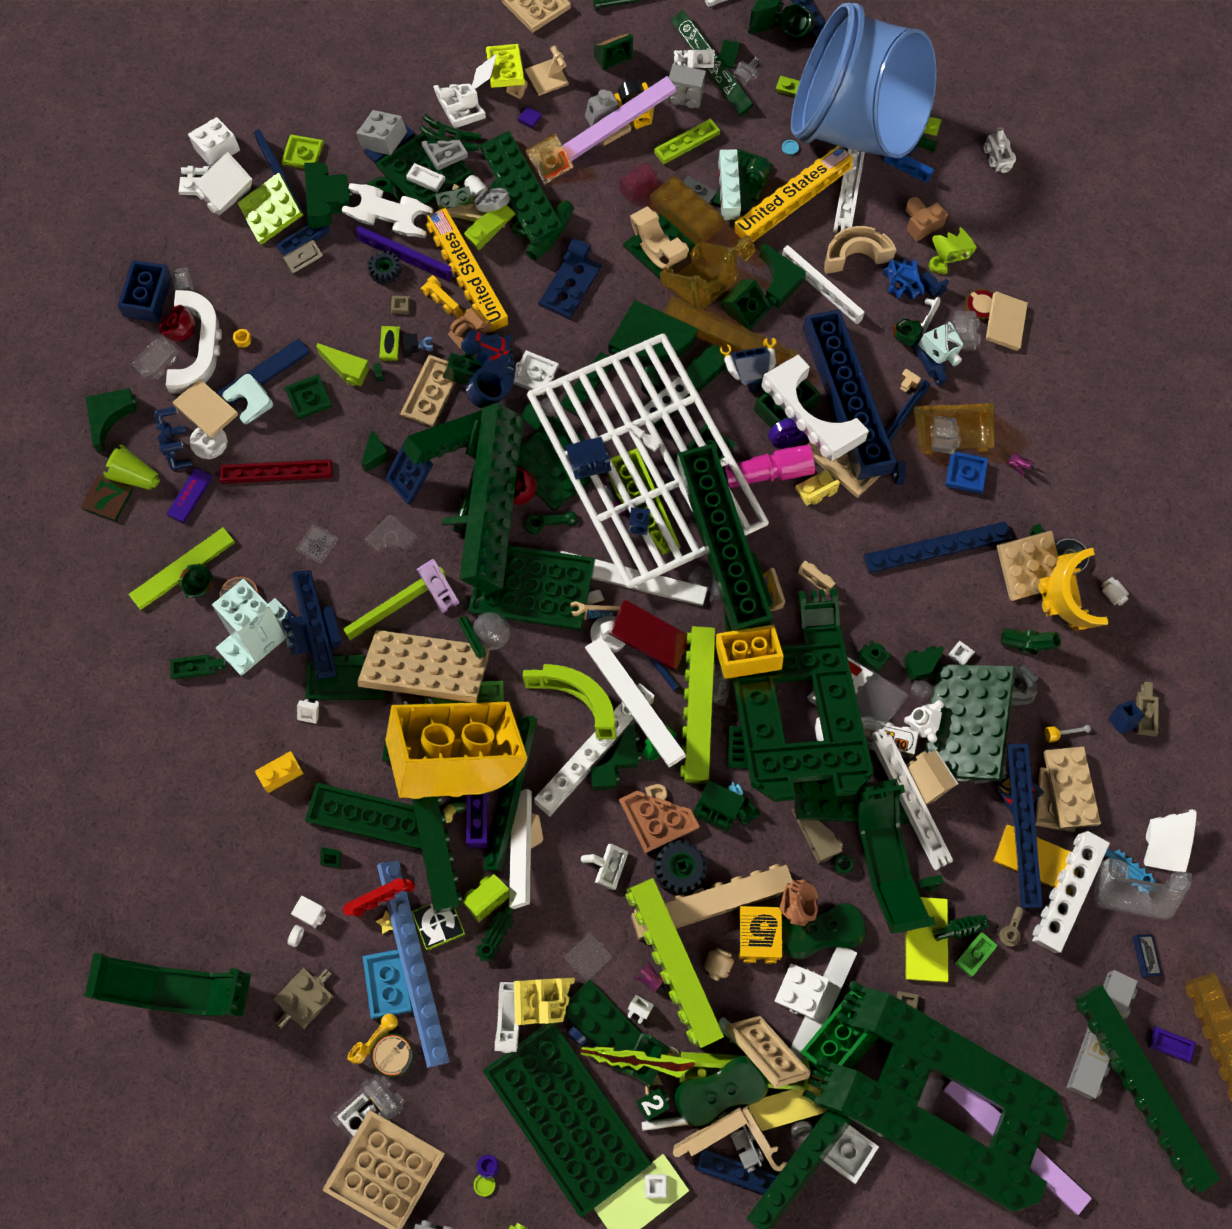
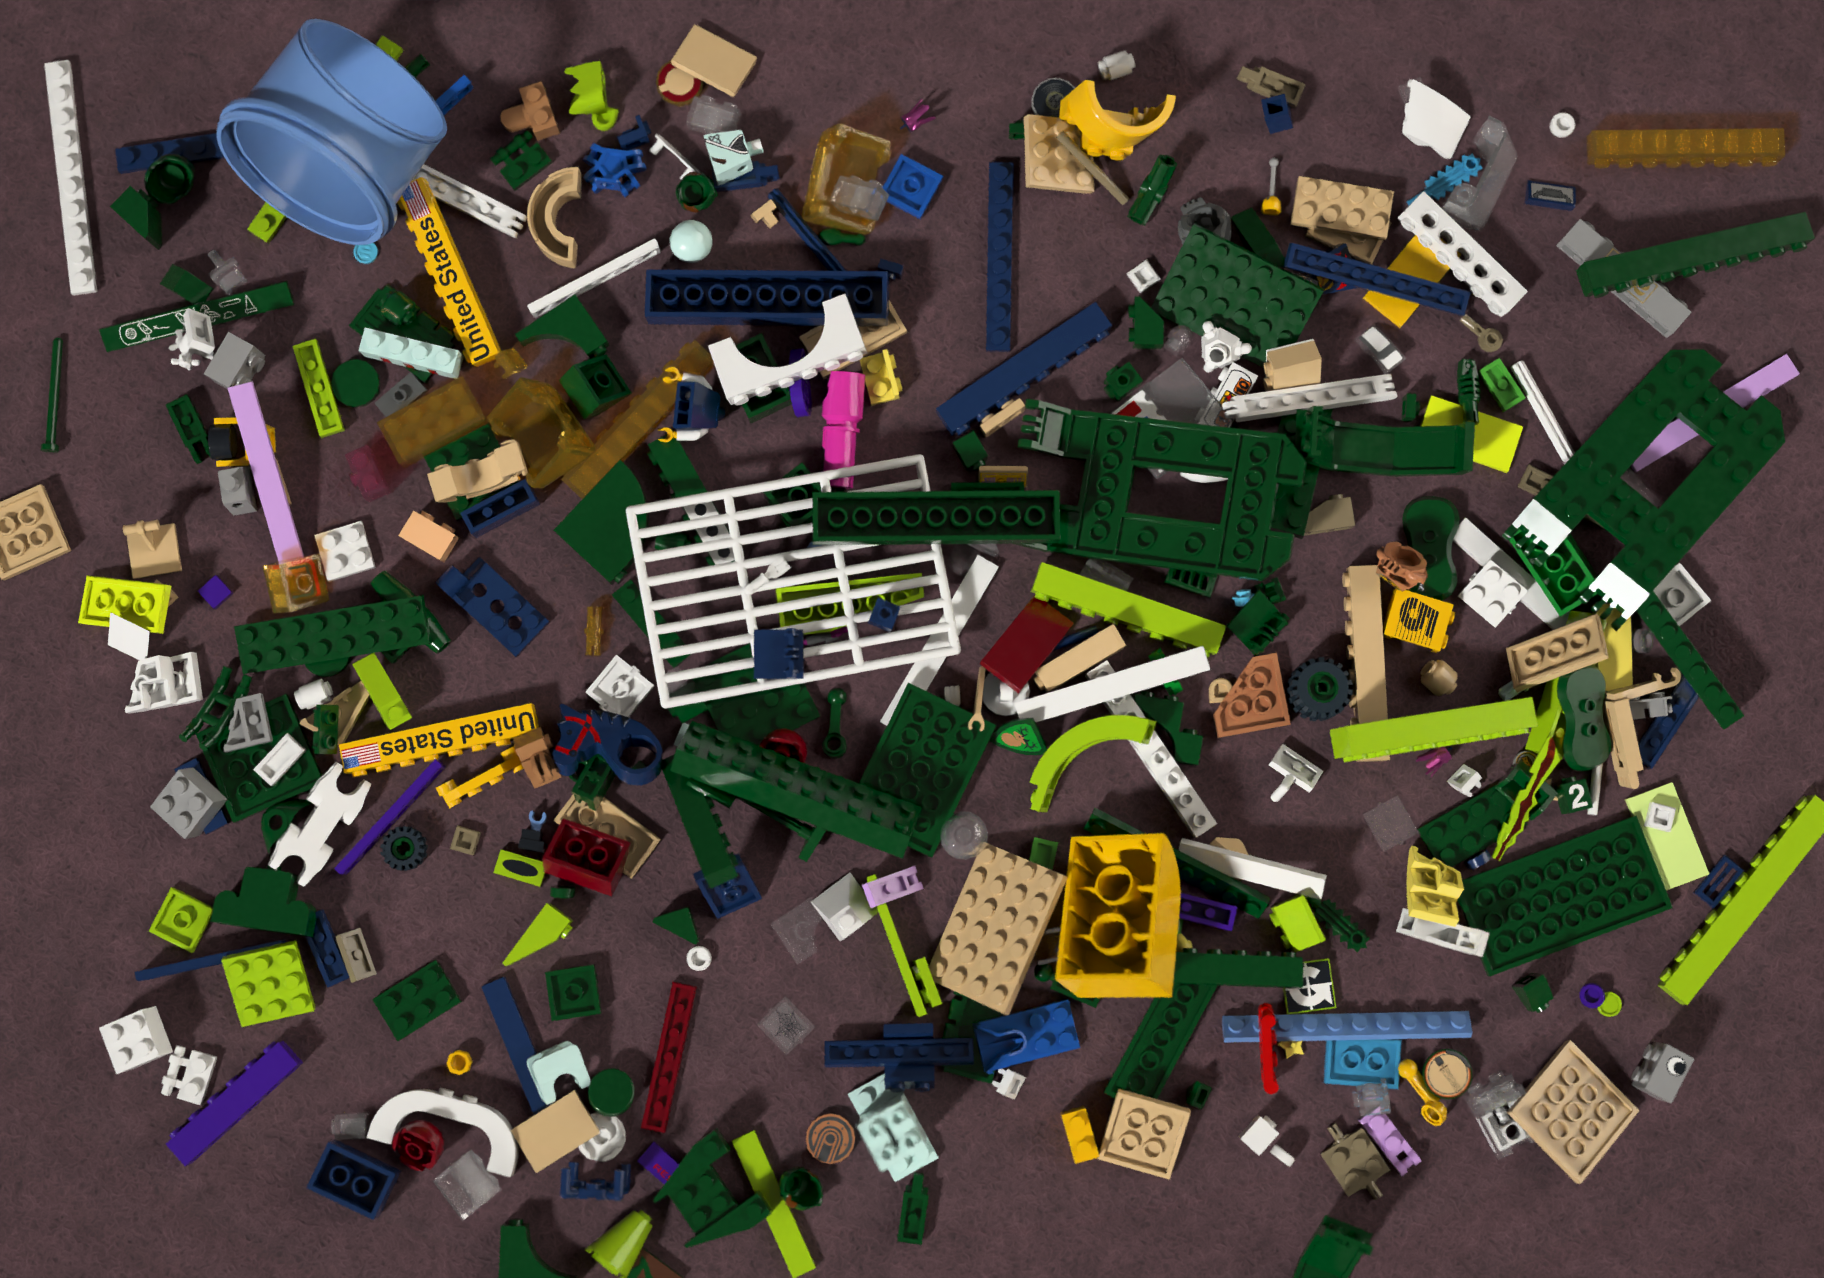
camera: 70 degrees left, 15 degrees up
white slope [195,152,252,215] -> none
dark green axle [458,616,486,659] -> none
light grey tile [475,188,510,212] -> none
dark green slope [594,33,633,70] -> none
yellow brick [716,625,783,679] -> none
dark green tile [833,854,854,875] -> none
dark purple tile [1149,1027,1196,1063] -> none
none -> dark green hinge [165,394,211,464]
none -> dark purple brick [166,1041,303,1166]
none -> white plate [314,521,376,582]
none -> dark green tile [331,359,380,407]
none -> dark green plate [372,960,462,1042]
none -> light nougat brick [398,510,459,562]
none -> dark blue brick [460,479,541,538]
none -> dark green plate [490,130,553,191]
none -> dark red slope [542,818,631,897]
none -> clear yellow pin [584,606,603,656]
none -> dark green head [588,1068,635,1117]
none -> dark green wedge [653,1128,773,1248]
none -> light aqua piece [670,220,713,263]
none -> white tile [687,946,712,971]
none -> white slope [811,872,878,941]
none -> dark green piece [818,228,866,246]
none -> lime piece [911,957,942,1007]
none -> dark blue brick [936,302,1112,436]
none -> dark green brick [953,431,988,471]
none -> blue plate [972,999,1080,1074]
none -> shield [989,718,1048,755]
none -> tan slope [1034,624,1126,693]
none -> dark tan bar [1056,131,1129,205]
none -> tan plate [1098,1088,1191,1180]
none -> dark green slope [1231,207,1285,269]
none -> clear brick [1352,1078,1391,1116]
none -> slope [1354,324,1406,374]
none -> lavender plate [1358,1105,1421,1176]
none -> white axle [1511,361,1575,464]
none -> dark green slope [1512,973,1554,1013]
none -> white tile [1550,112,1575,138]

